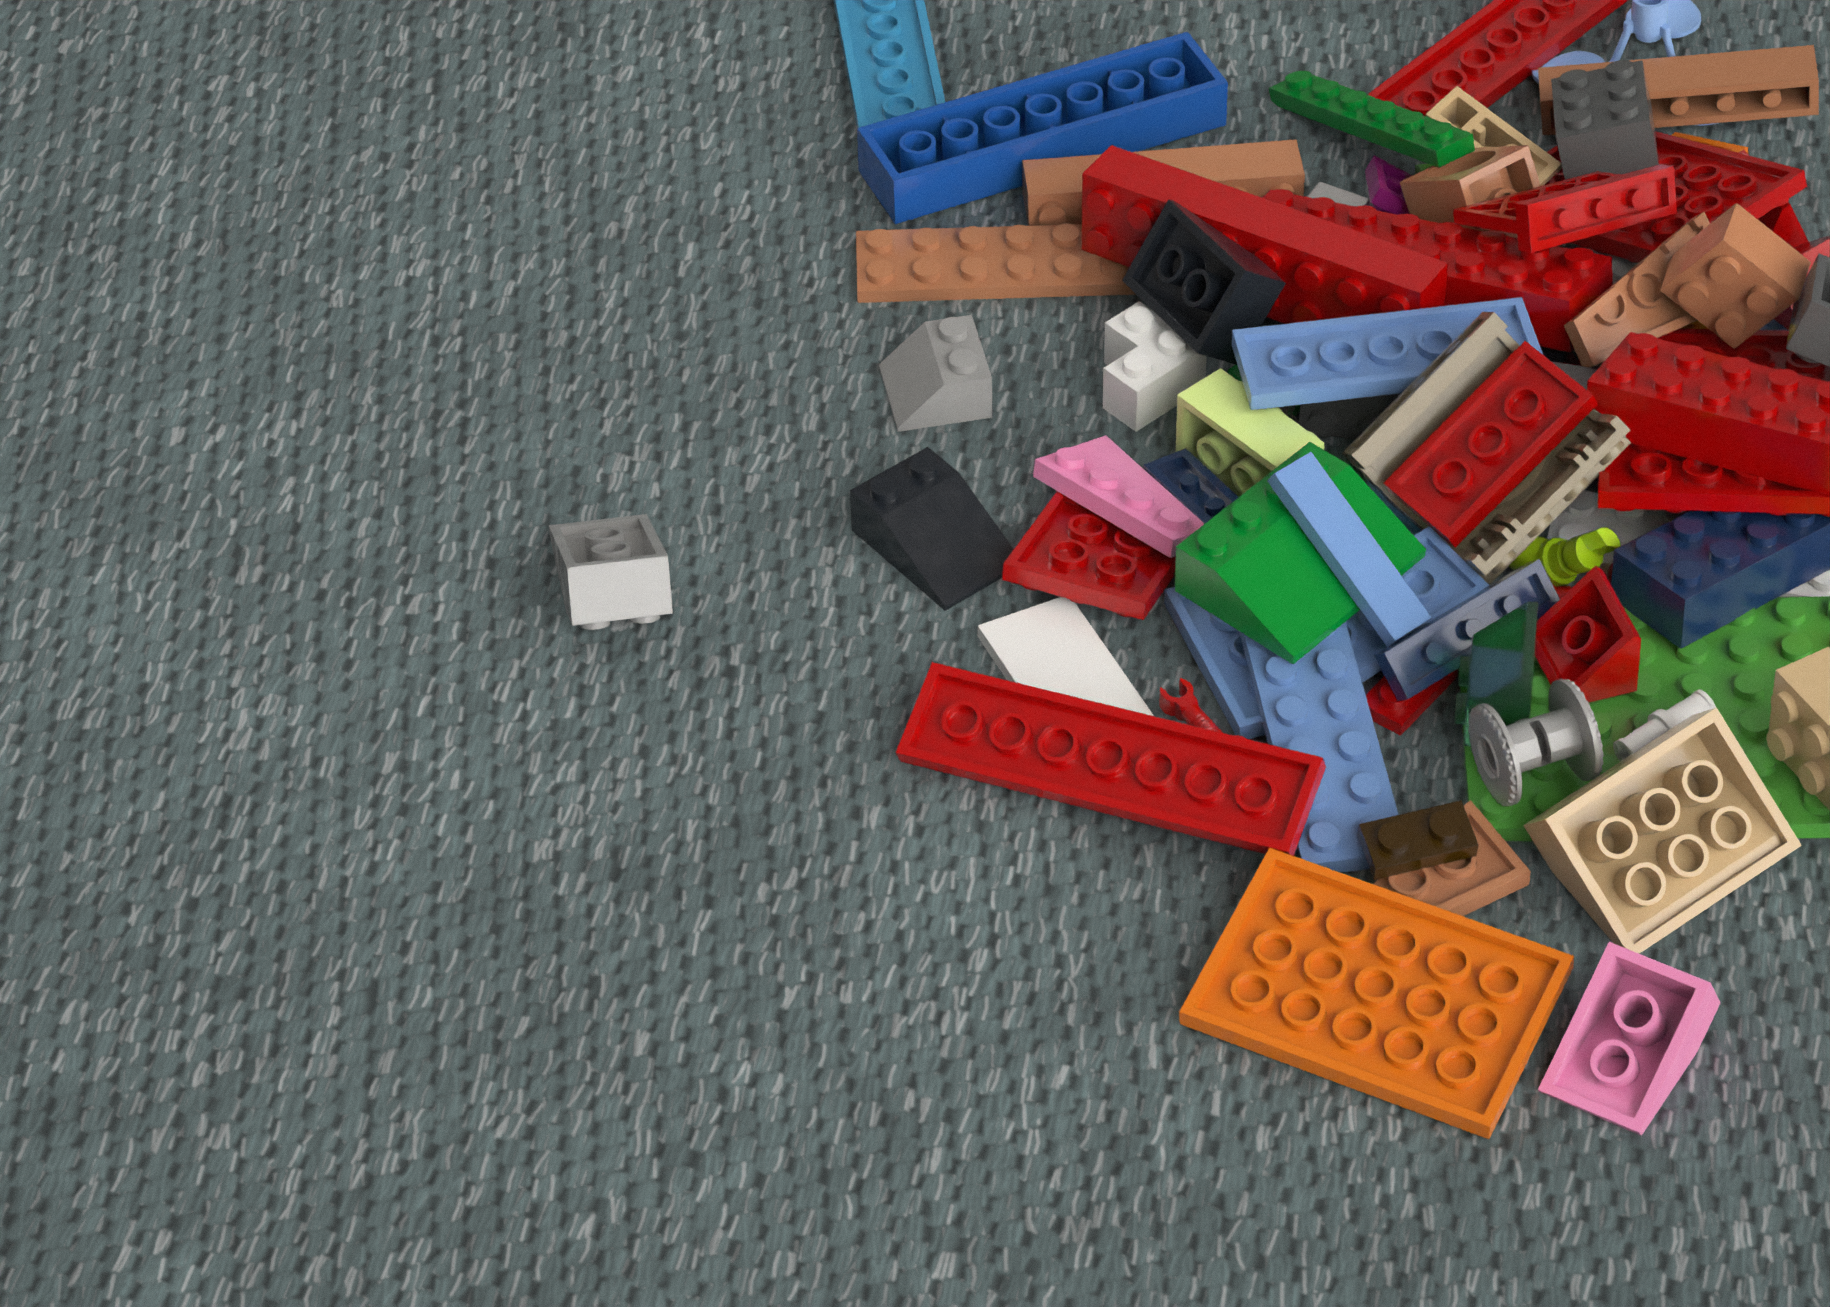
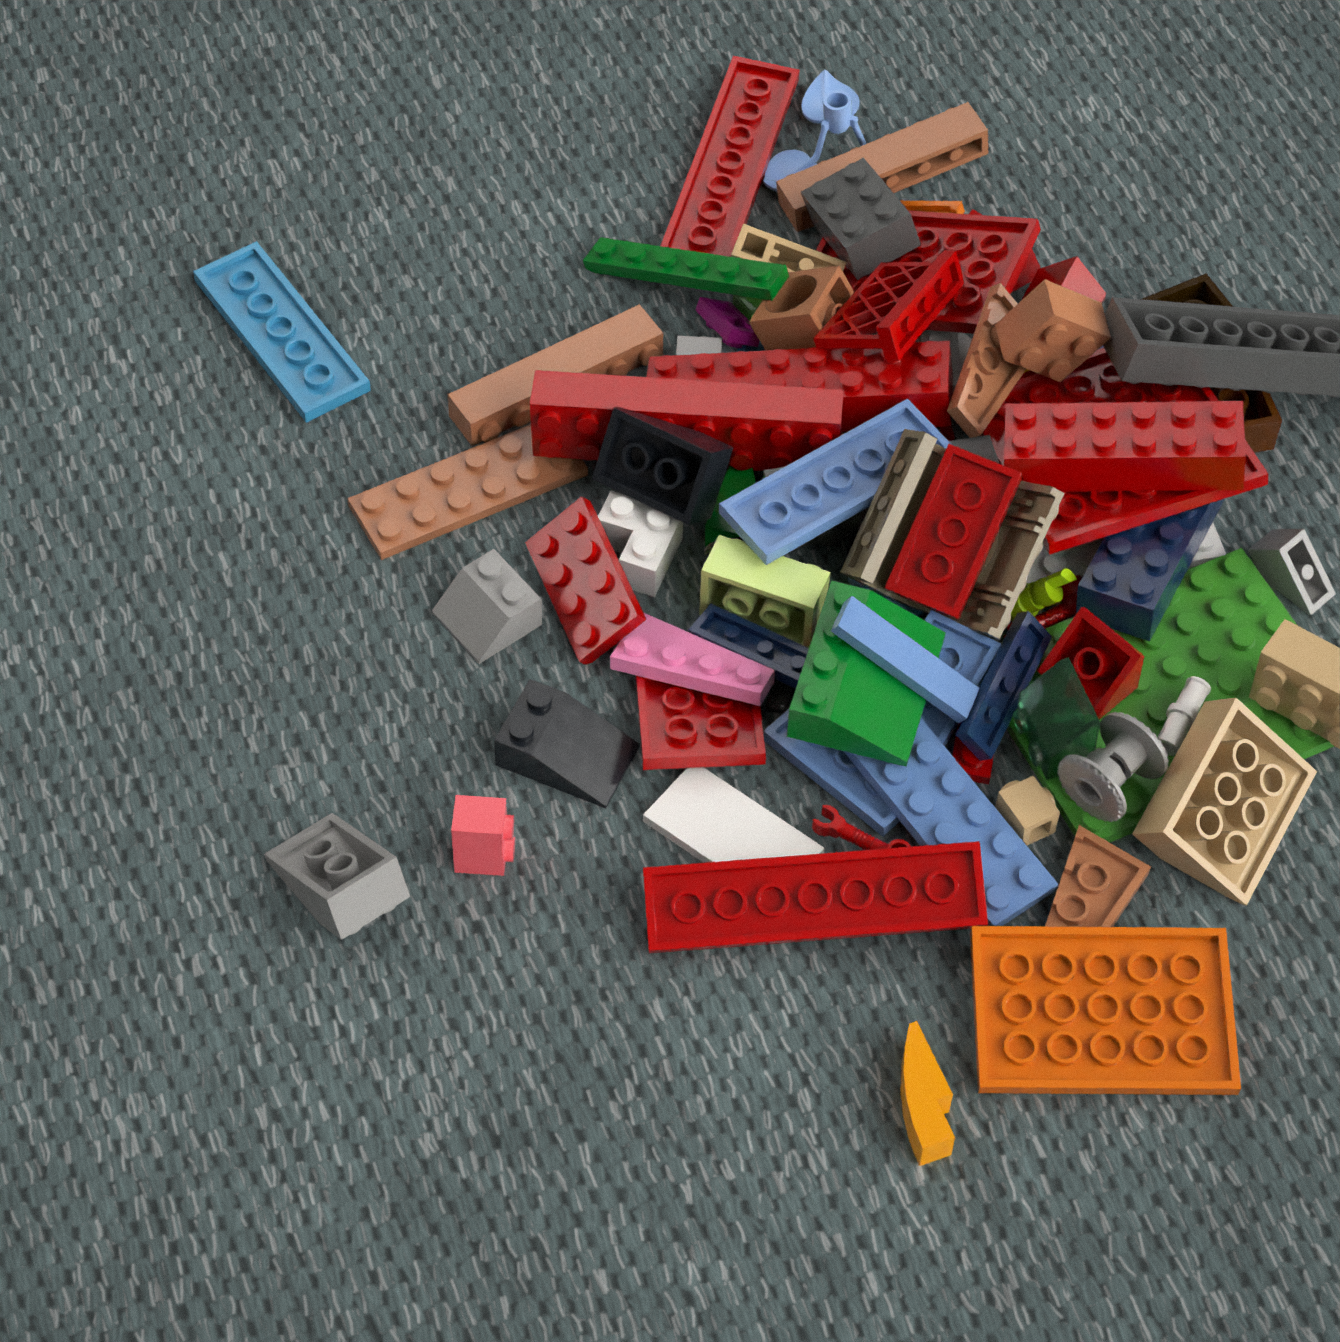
camera: 30 degrees left, 10 degrees up
blue brick [857,32,1228,224] -> none
dark brown plate [1357,800,1479,880] -> none
bright pink slope [1538,942,1720,1136] -> none
none -> coral brick [451,795,515,876]
none -> plate [525,496,647,665]
none -> light orange slope [900,1021,955,1166]
none -> tan brick [995,775,1060,845]

